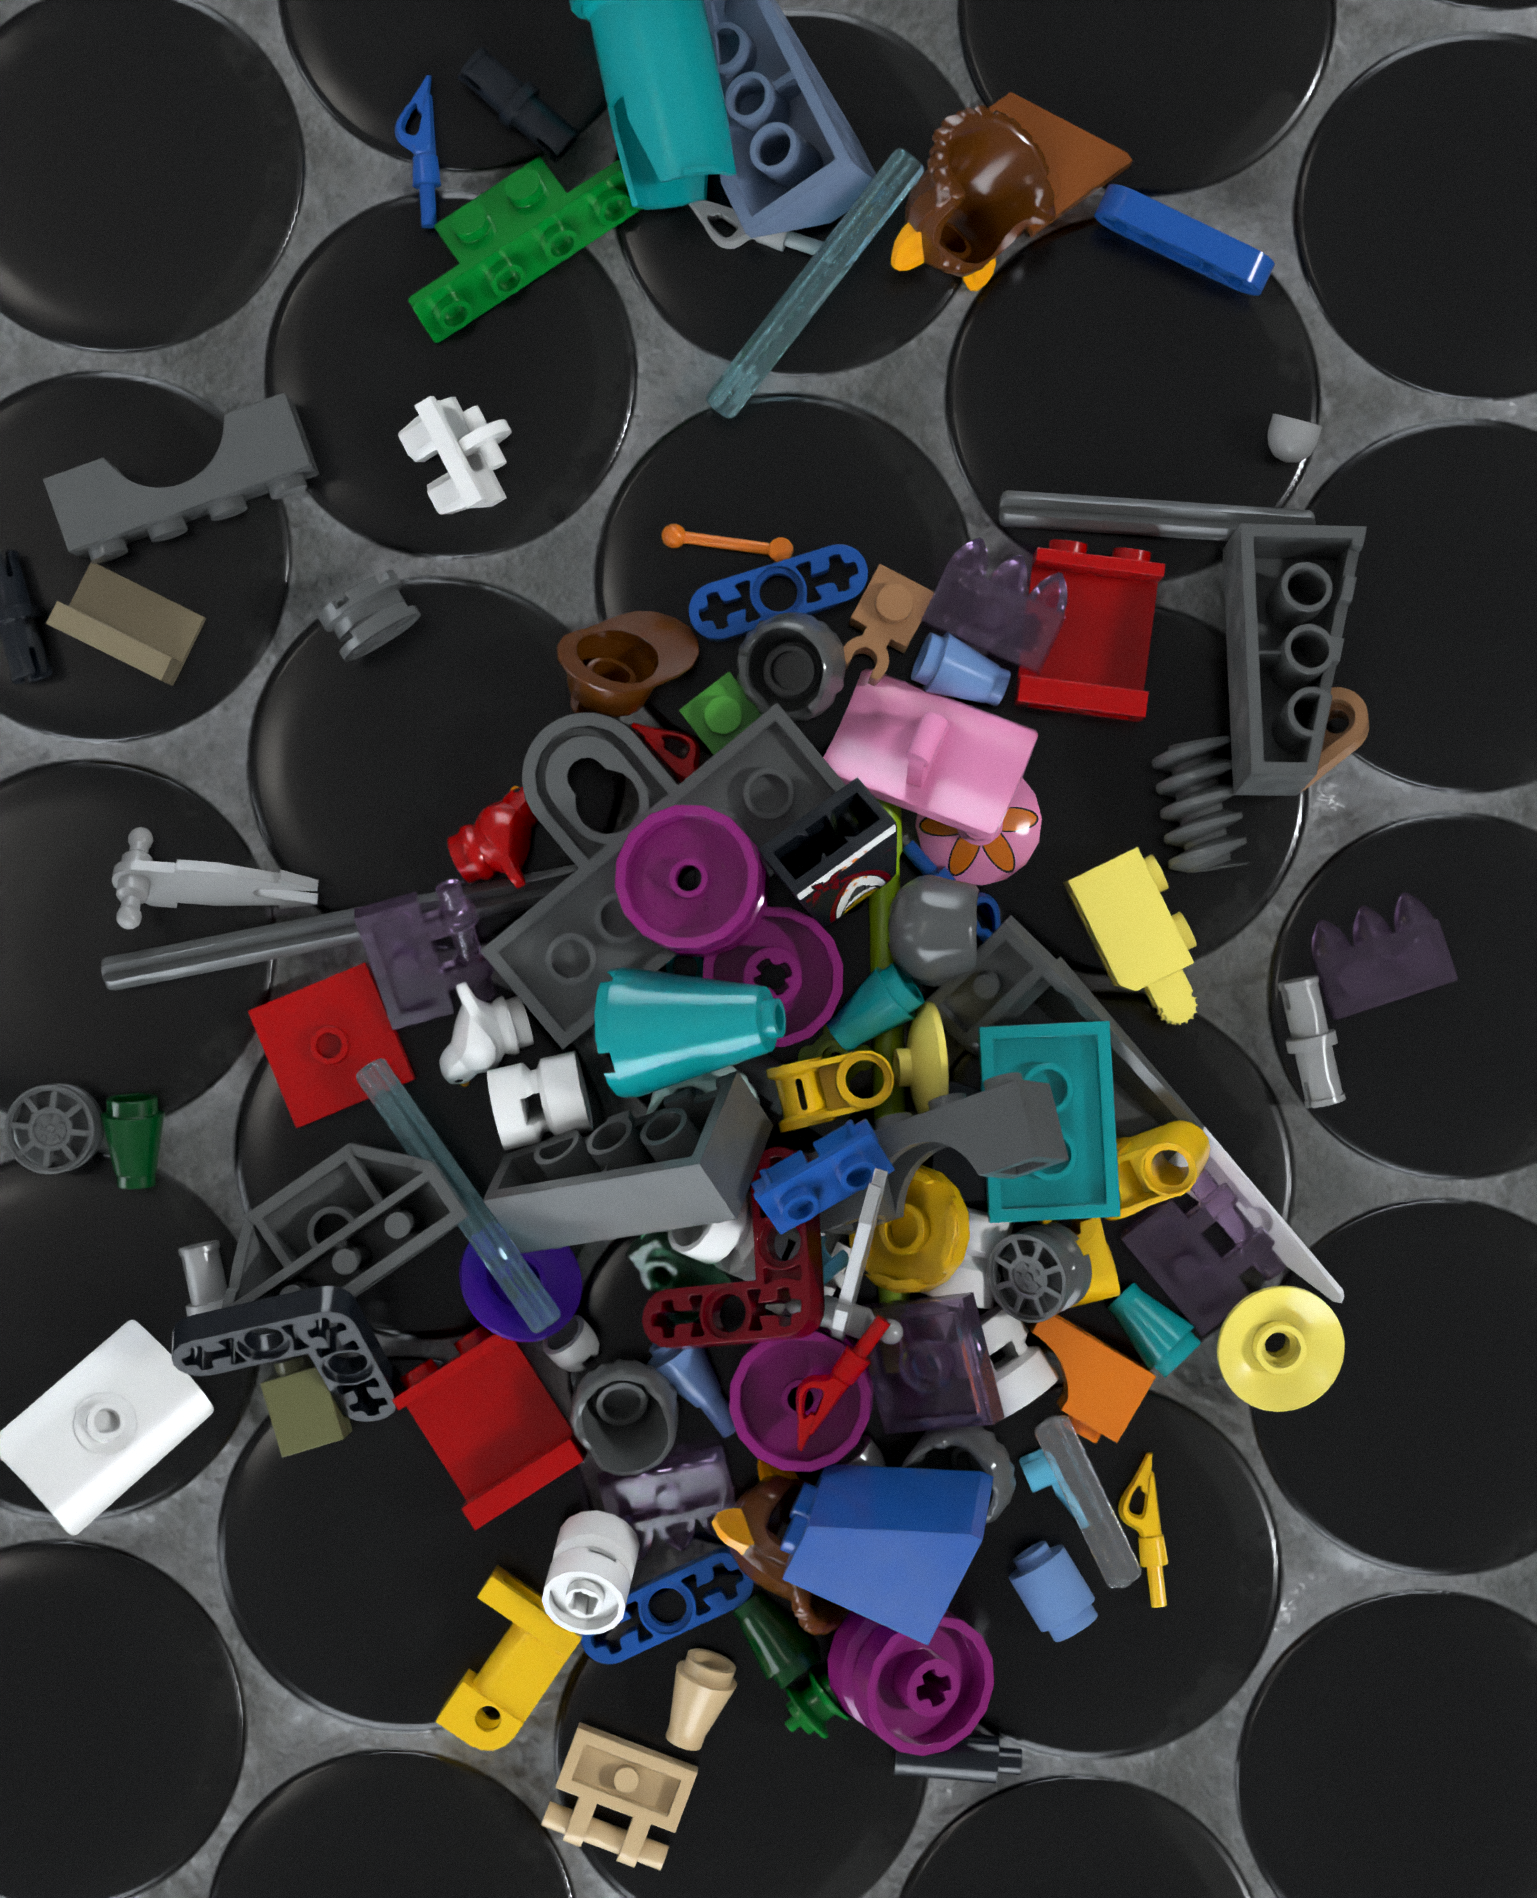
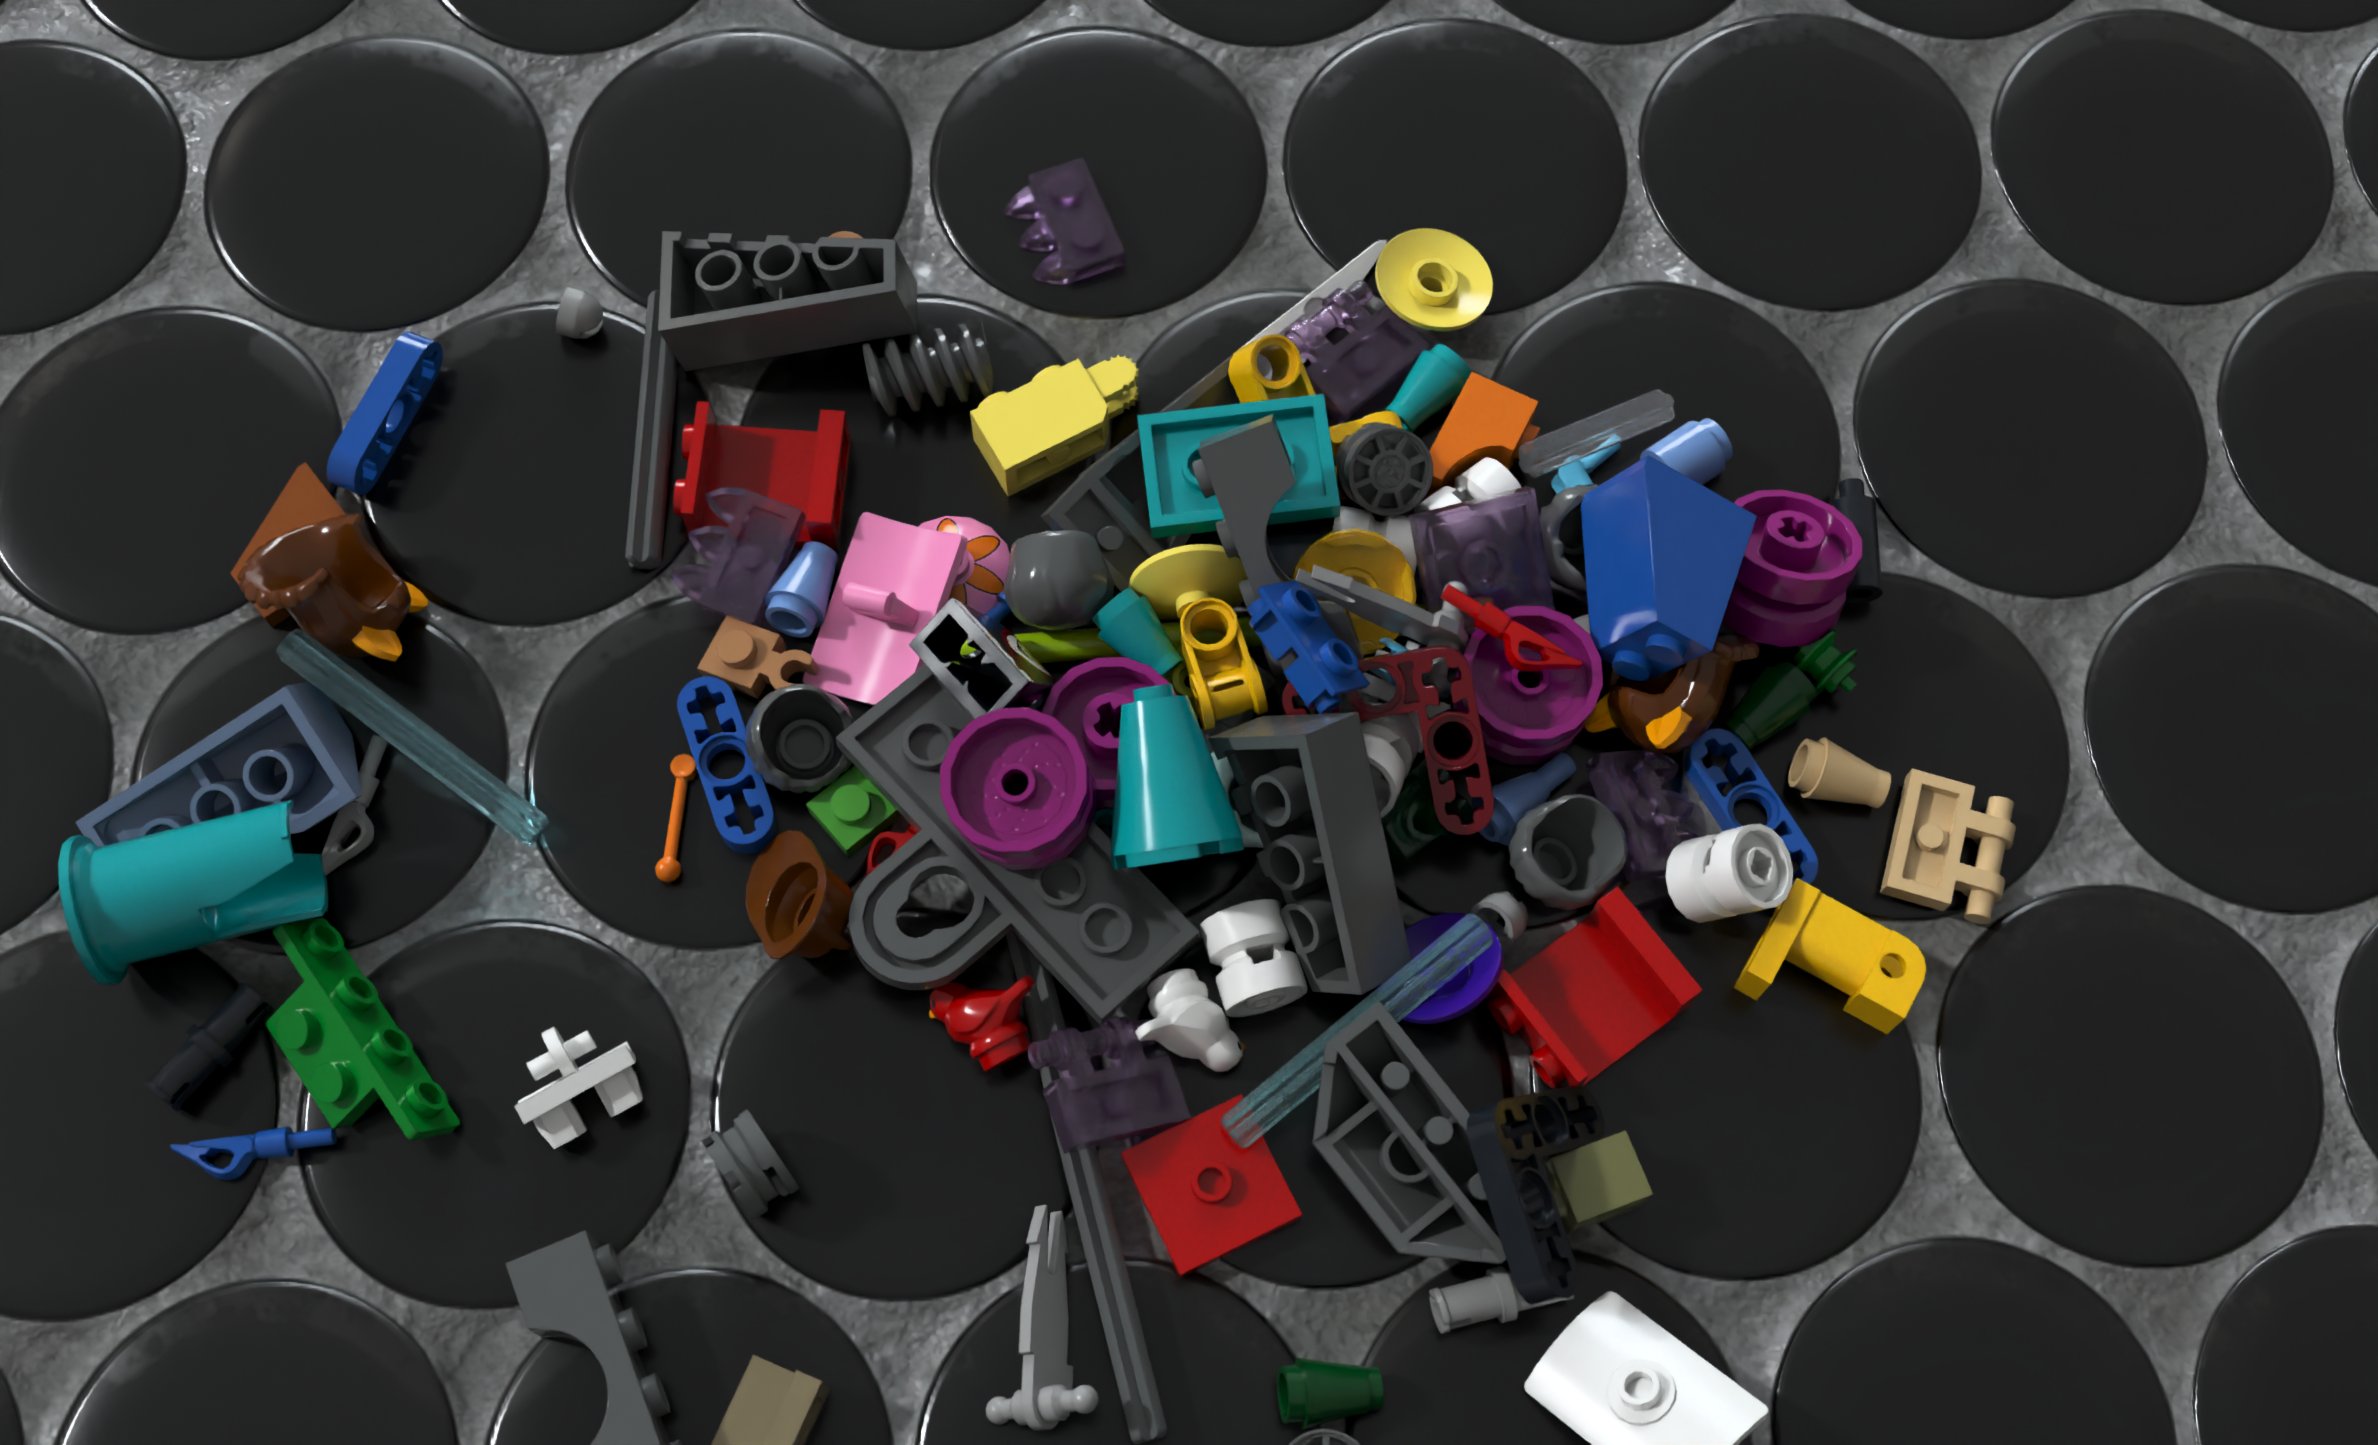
camera: 95 degrees left, 20 degrees down
yellow hand [1118,1452,1168,1608] -> none
light grey pin [1277,975,1346,1108] -> none

